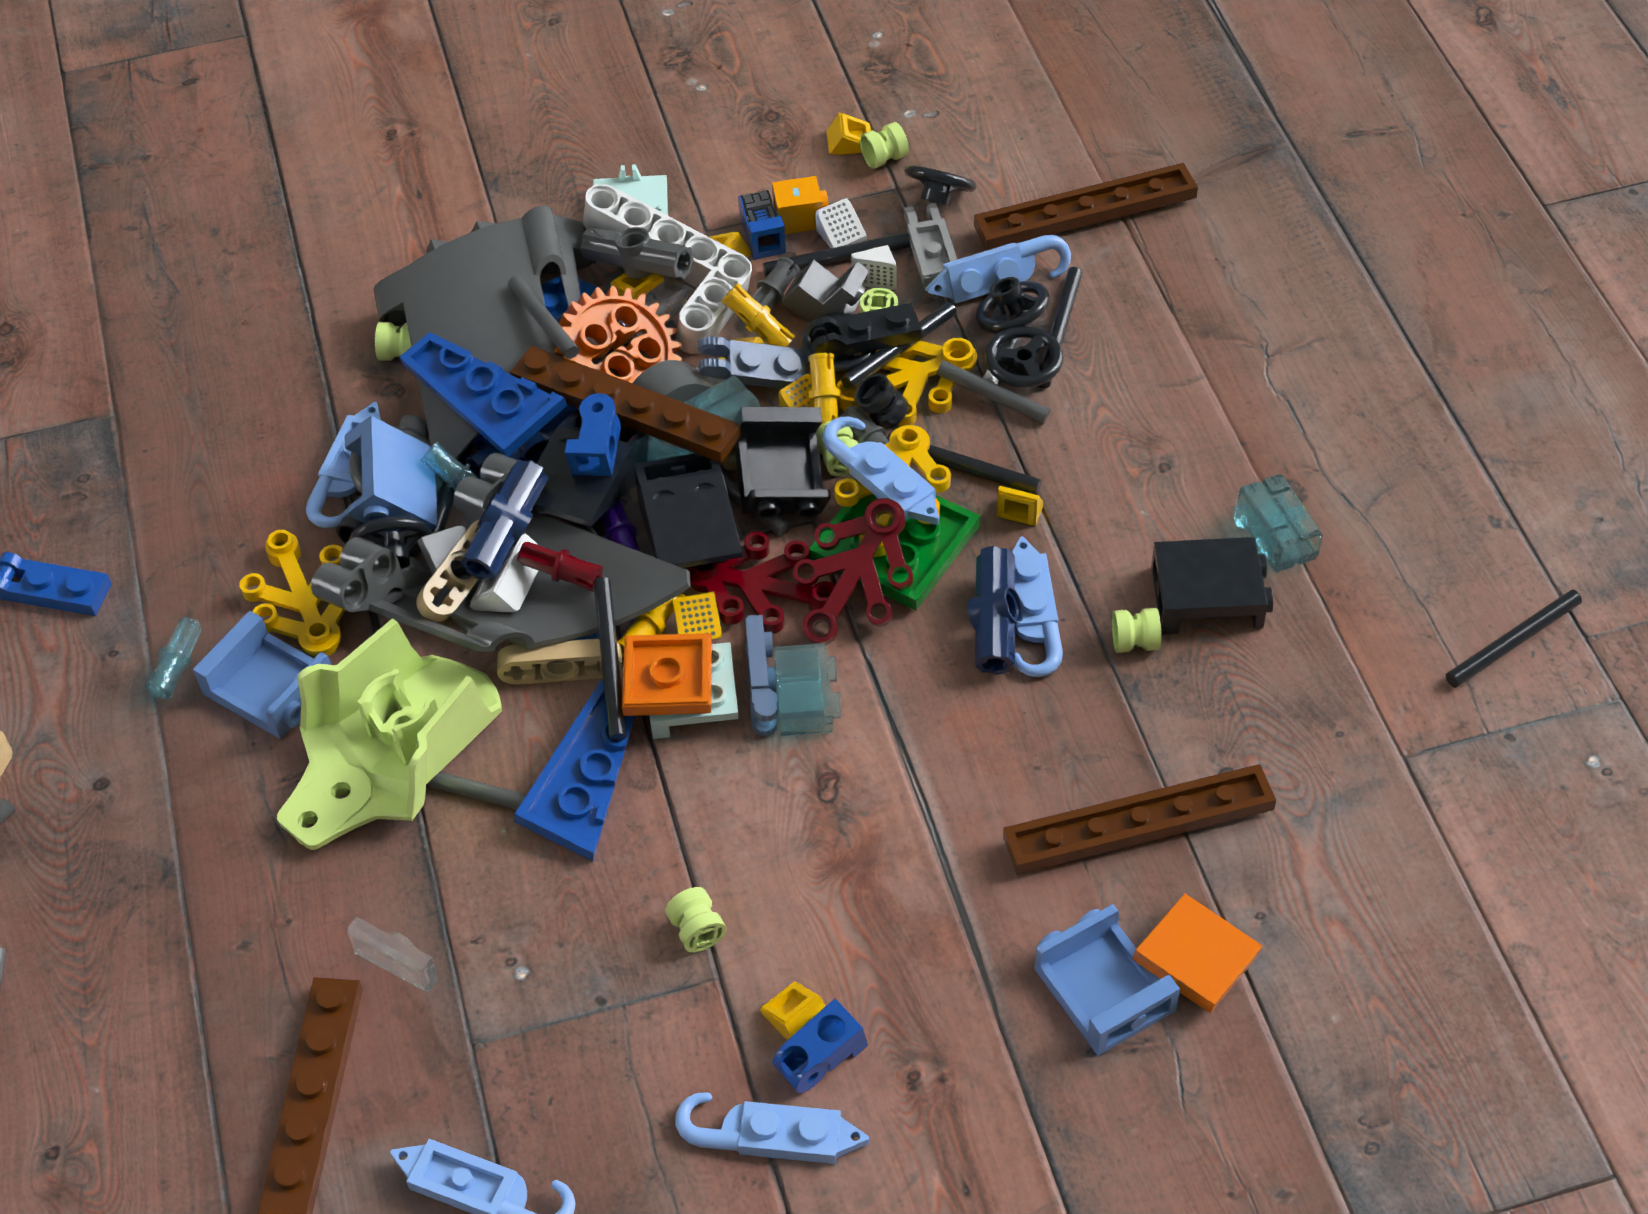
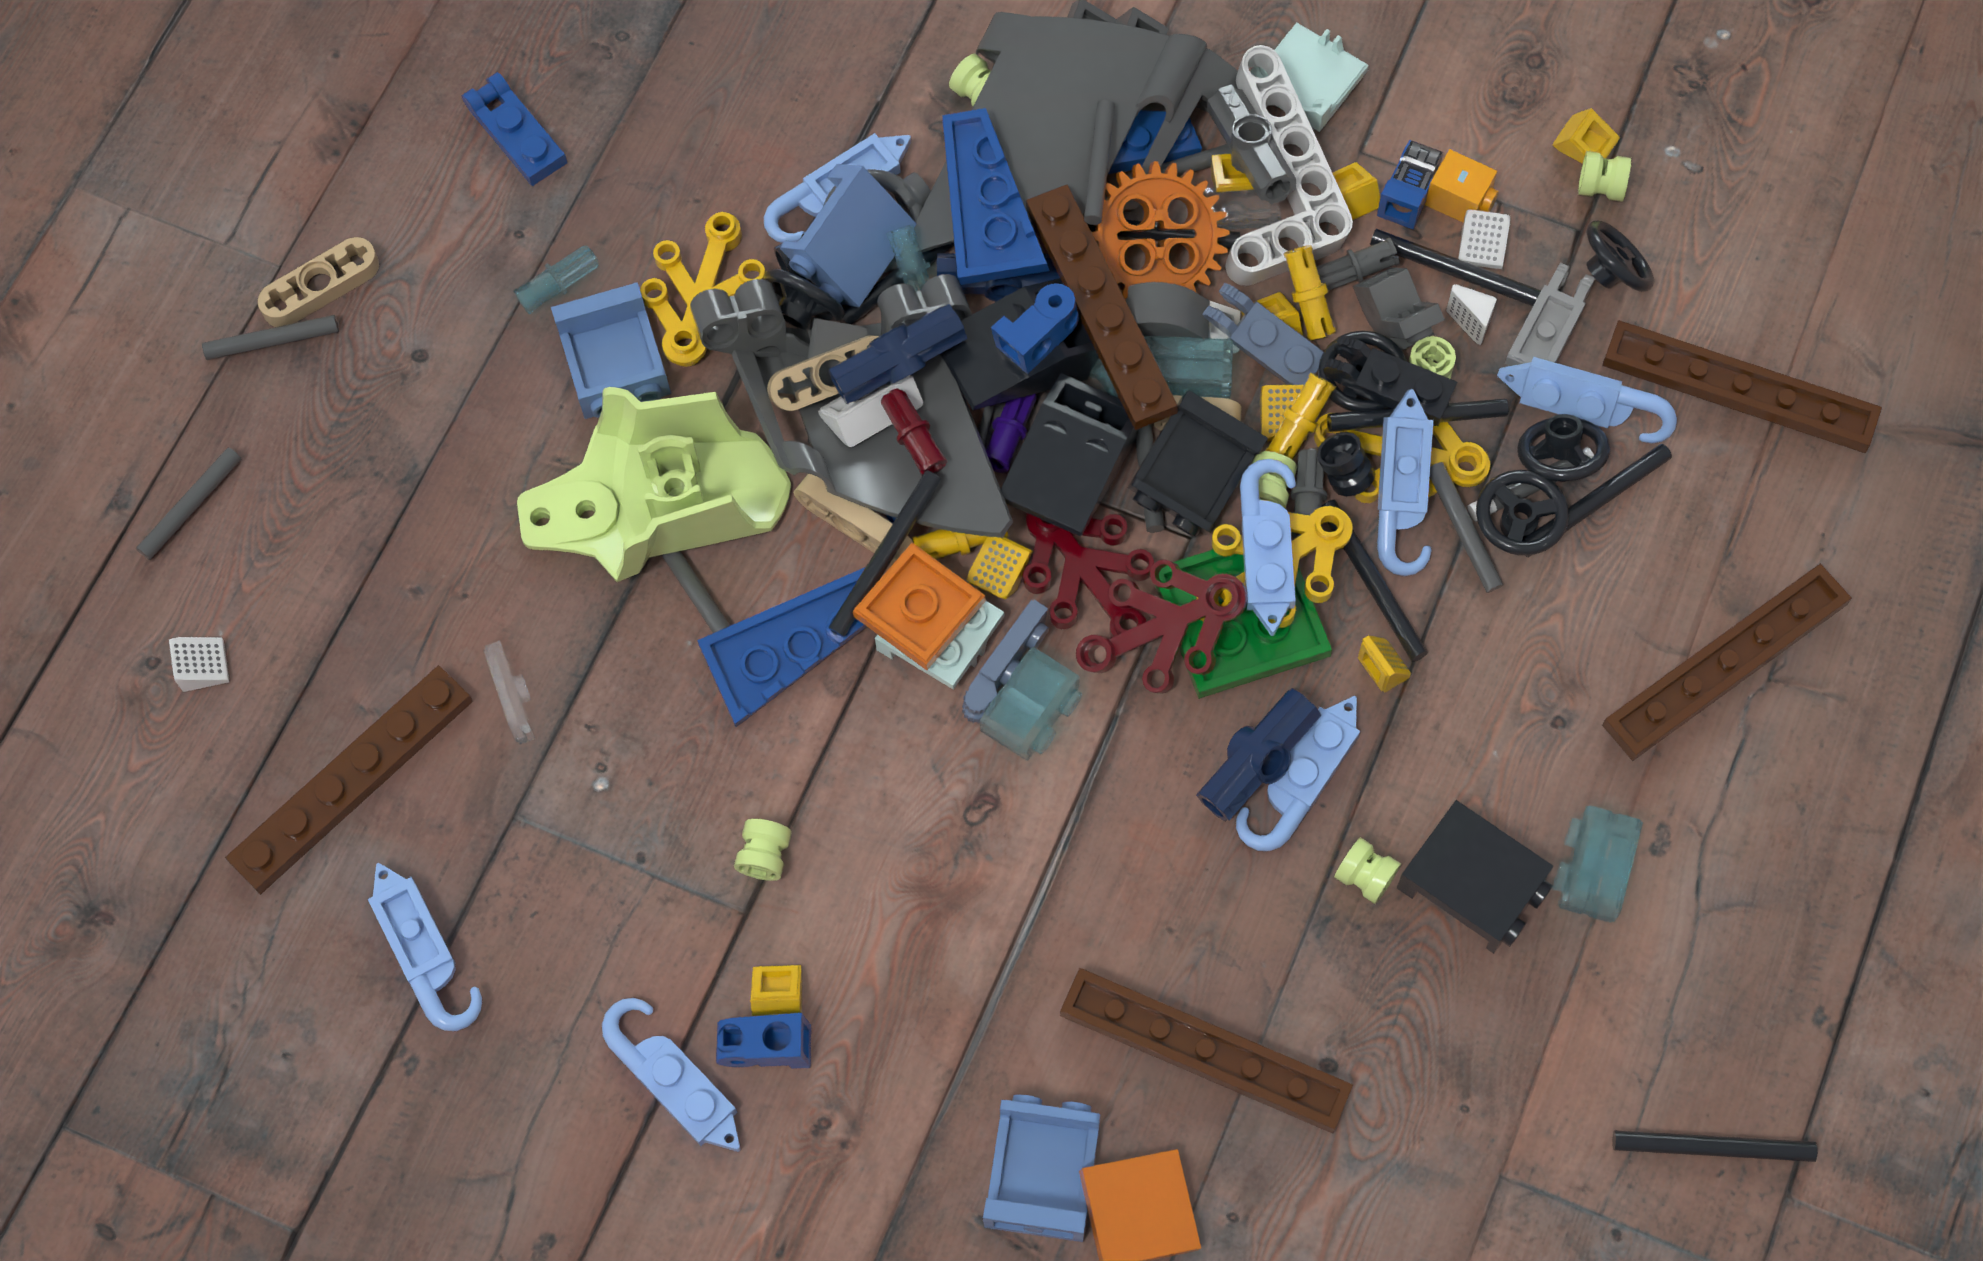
camera: 40 degrees right, 15 degrees up
none -> white slope [169,637,229,692]
none -> light blue plate [1377,389,1433,576]
none -> reddish brown plate [1602,563,1852,761]

